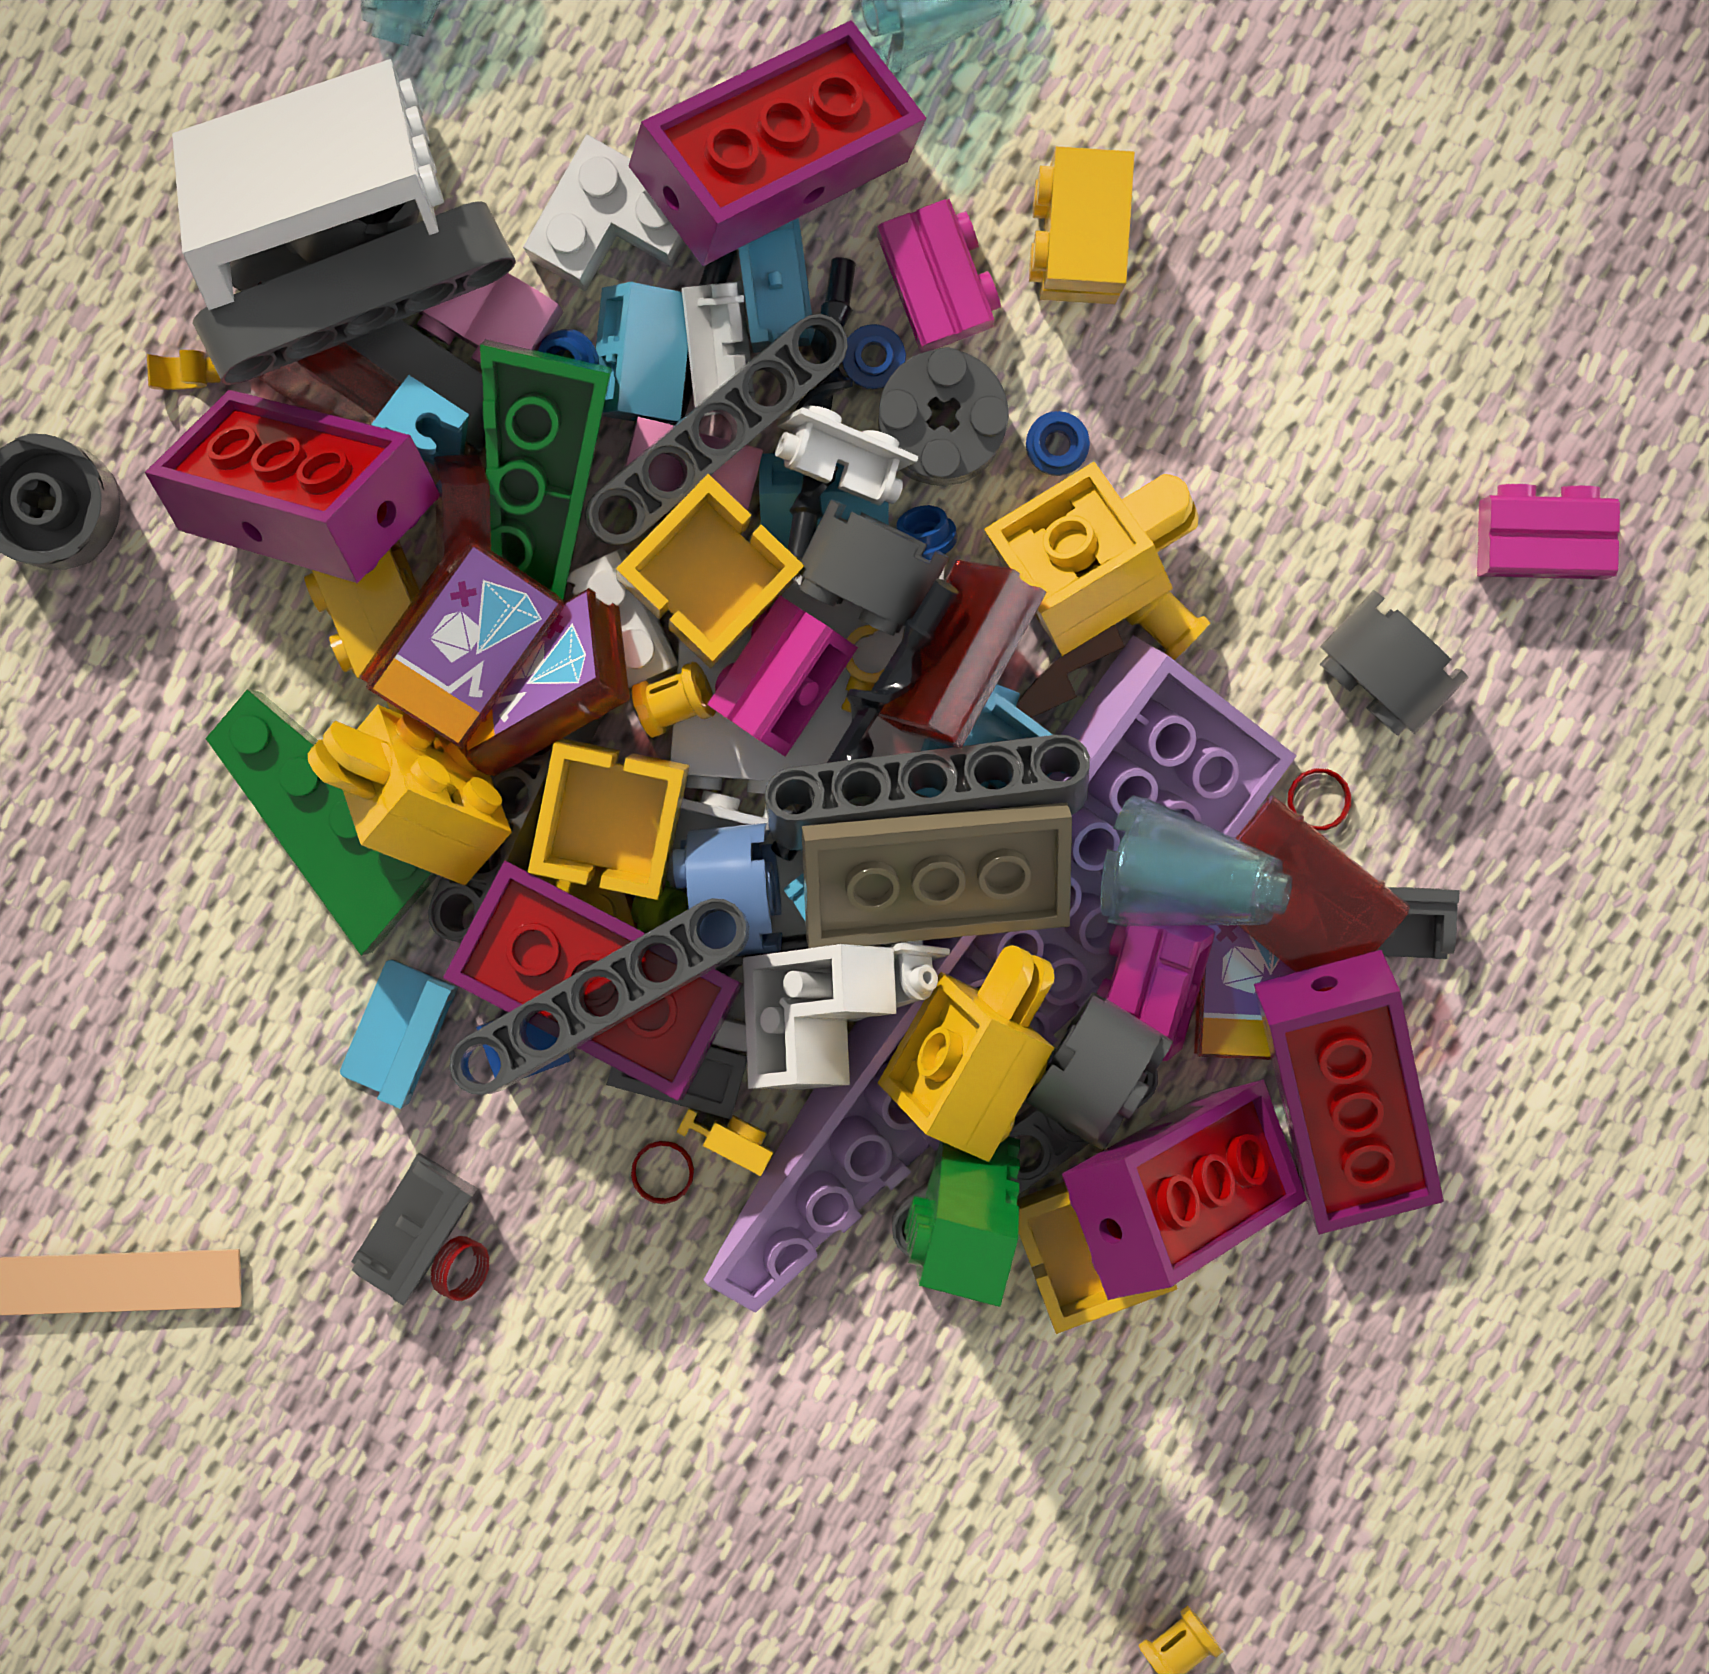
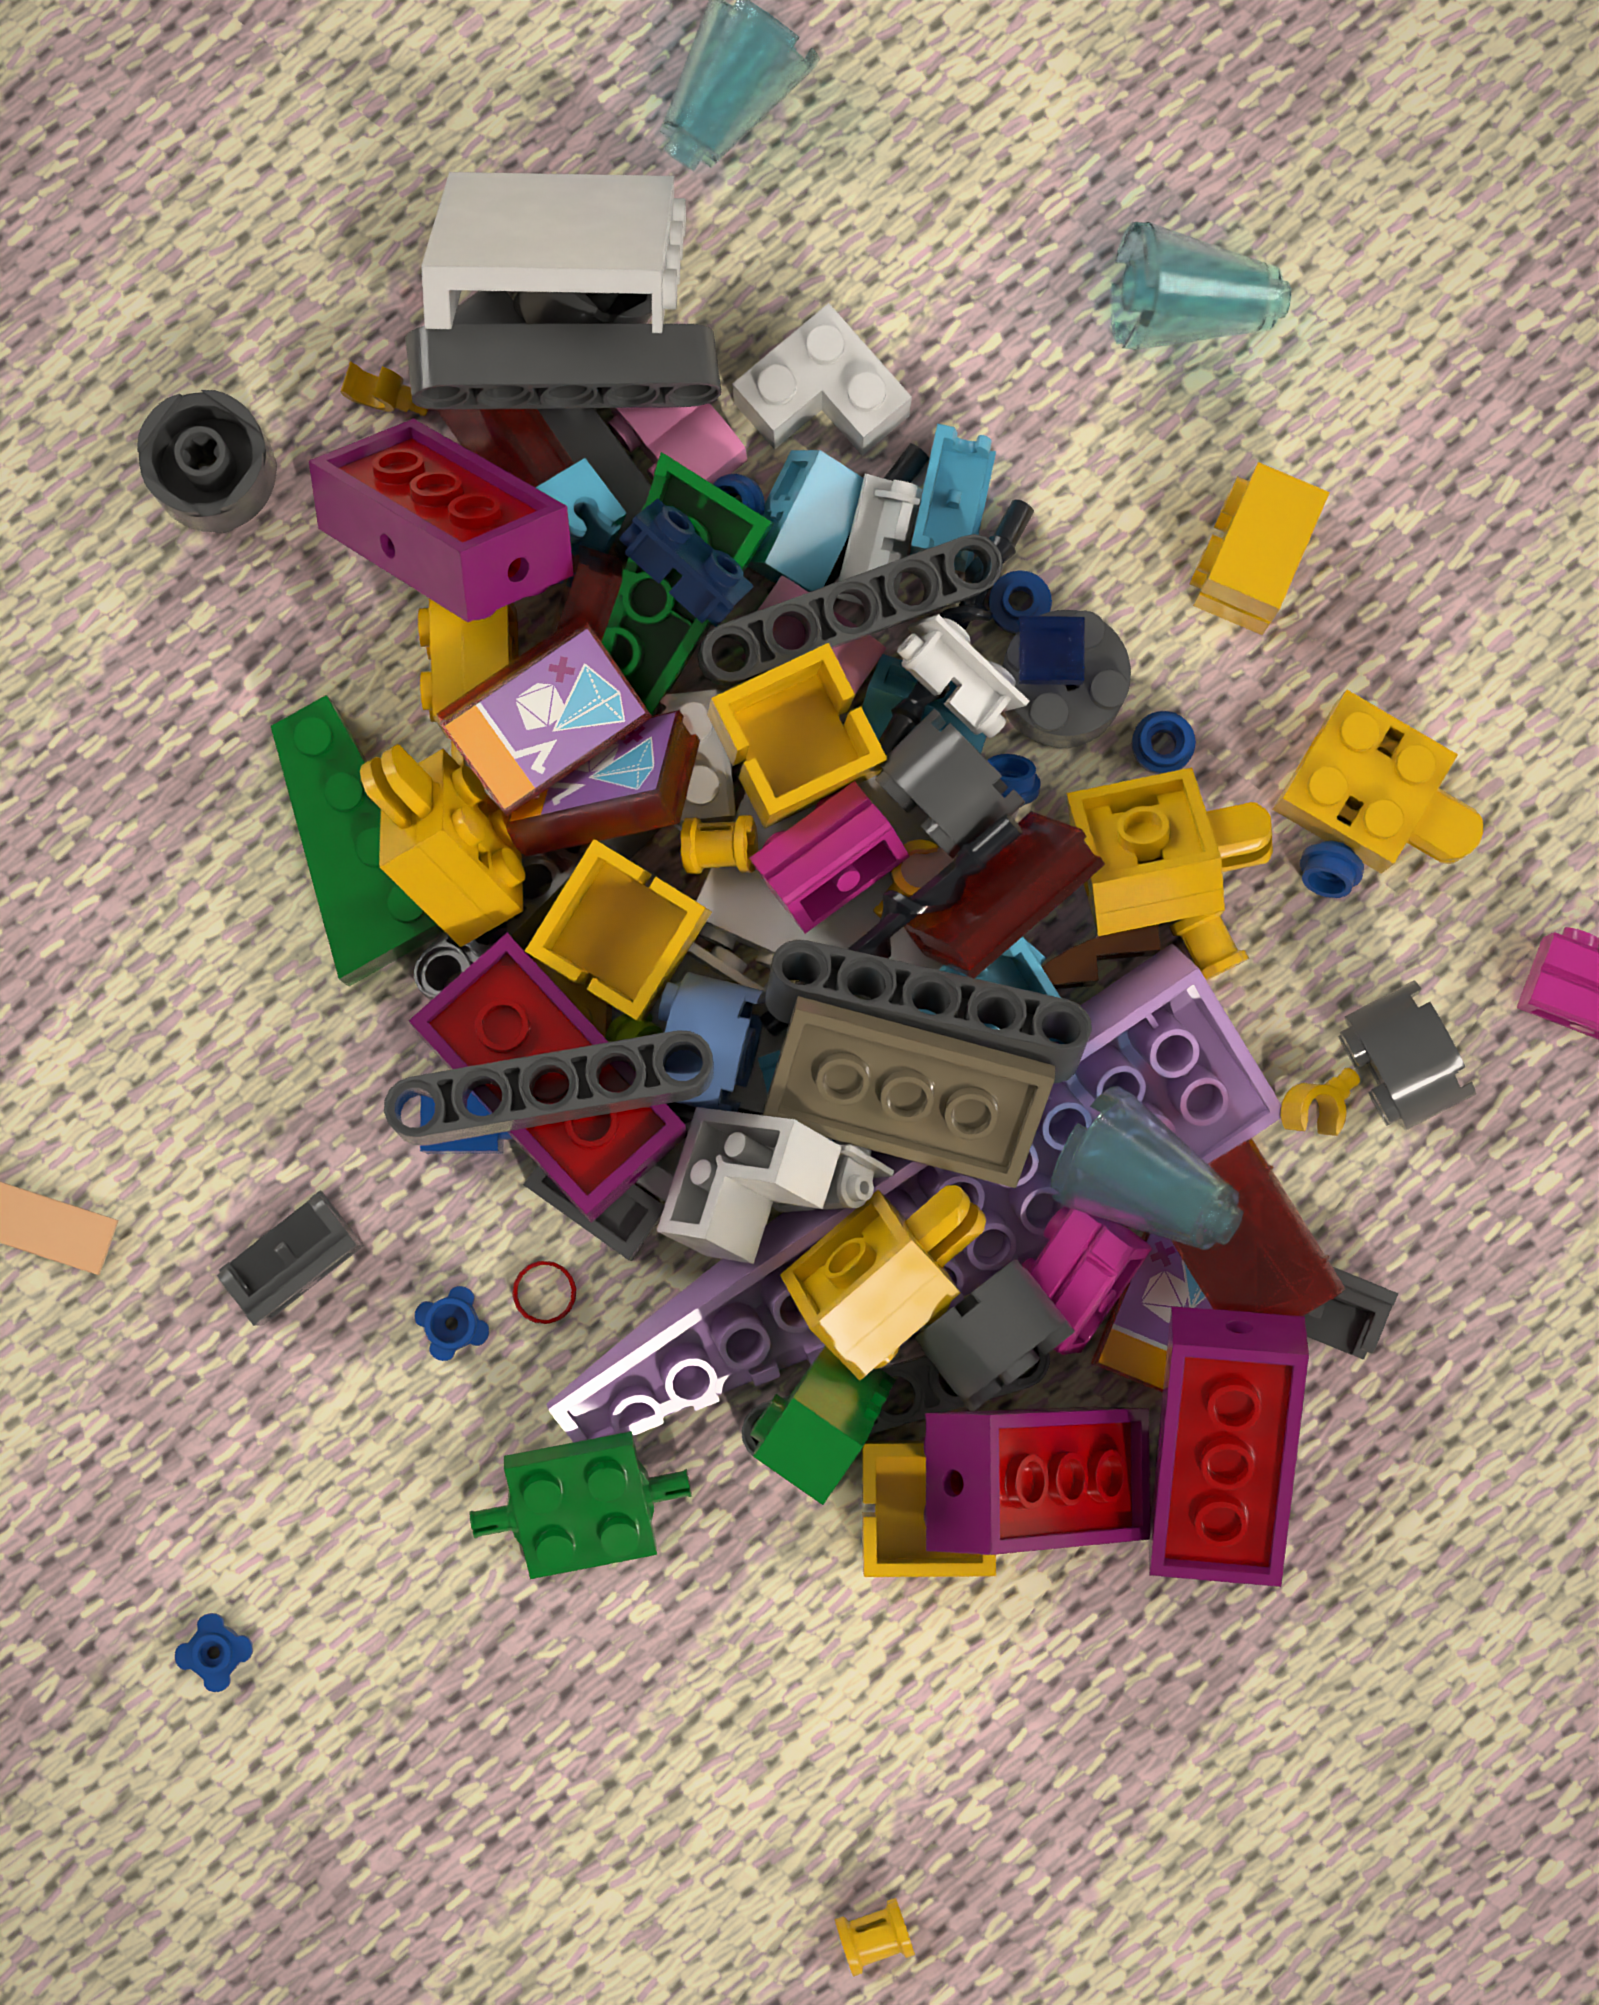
camera: 20 degrees right, 5 degrees down
medium azure panel [340,959,458,1109] -> none
red axle [431,1236,490,1302] -> none
brick [629,20,927,266] -> none
yellow plate [677,1108,773,1176] -> none
dark pink brick [877,199,1001,353] -> none
red axle [1287,768,1351,831] -> none
none -> blue plate [175,1613,253,1692]
none -> blue plate [415,1286,489,1361]
none -> green plate [469,1431,692,1580]
none -> dark blue hinge [619,498,754,627]
none -> clear blue tile [1018,616,1085,685]
none -> yellow brick [1272,690,1483,874]
none -> yellow piece [1281,1068,1360,1136]
none -> blue plate [1300,841,1364,898]

